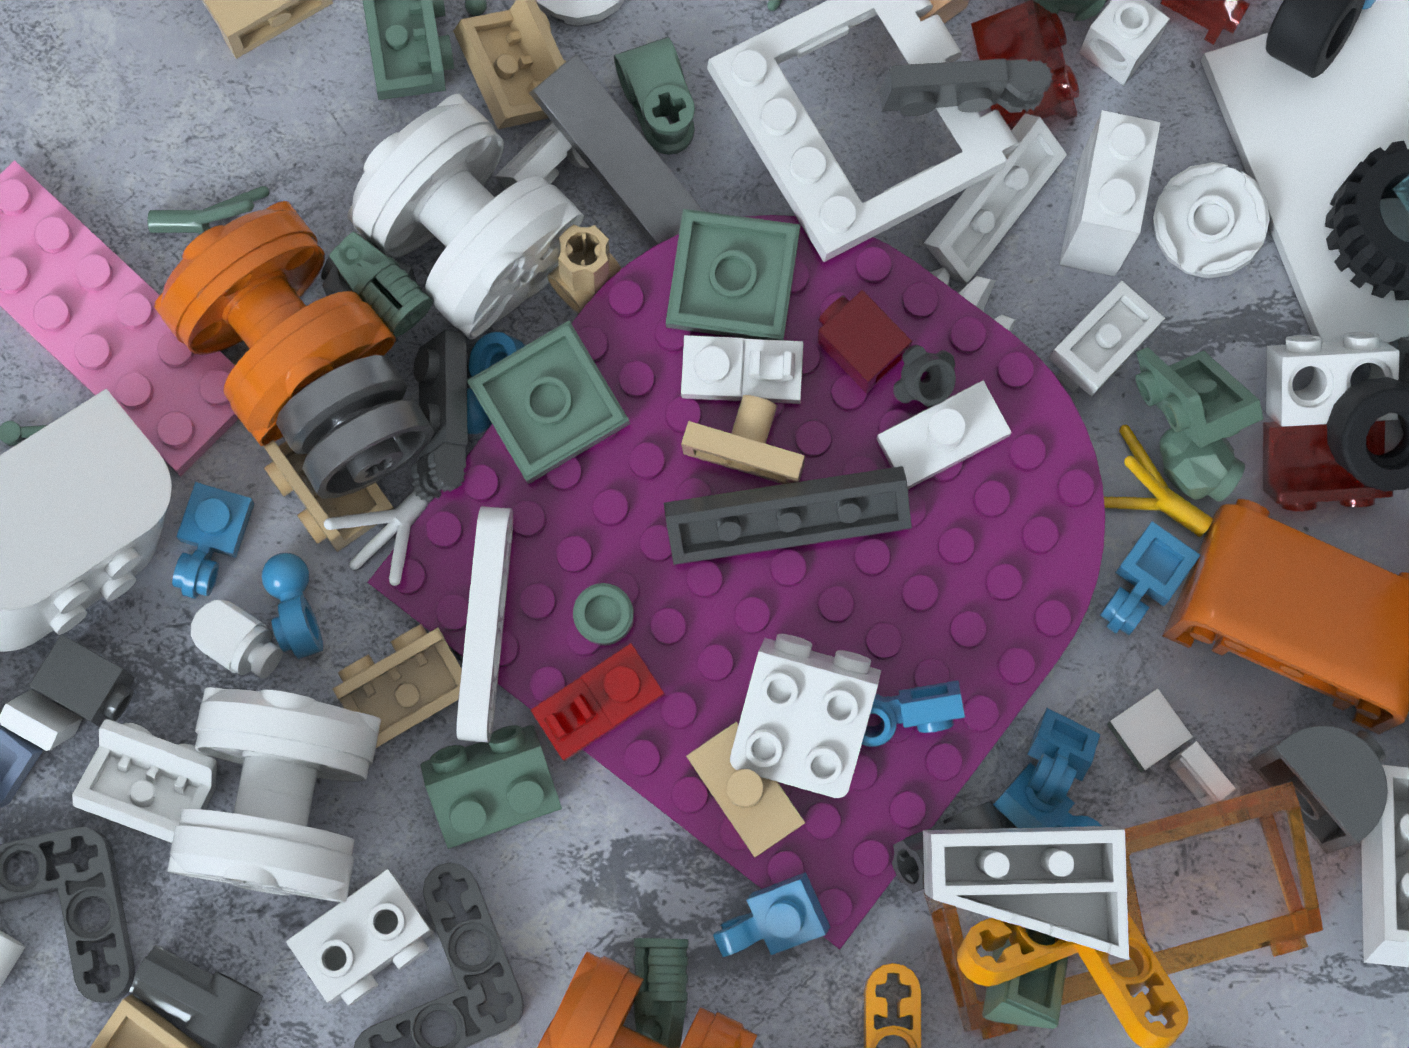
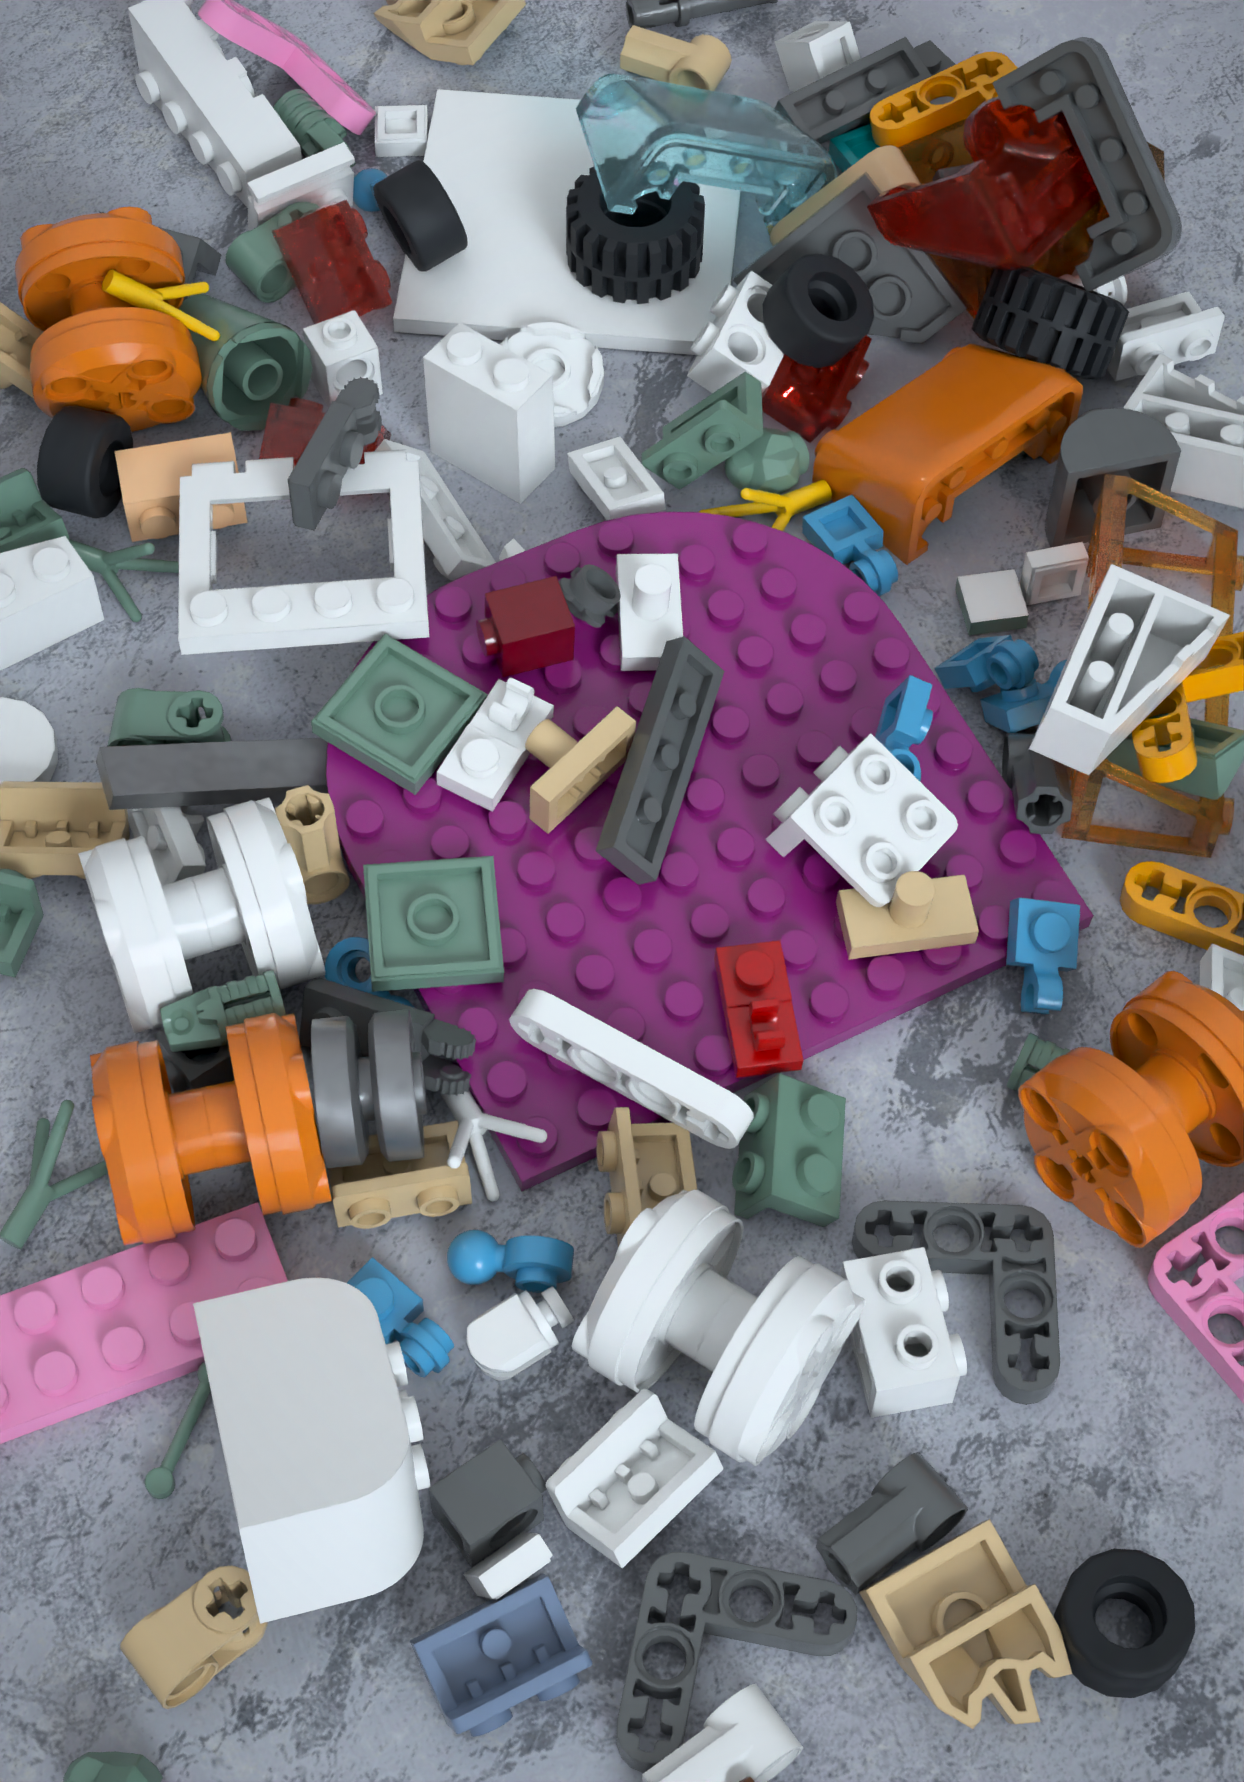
camera: 60 degrees left, 20 degrees down
sand green tile [573,583,634,645] -> none

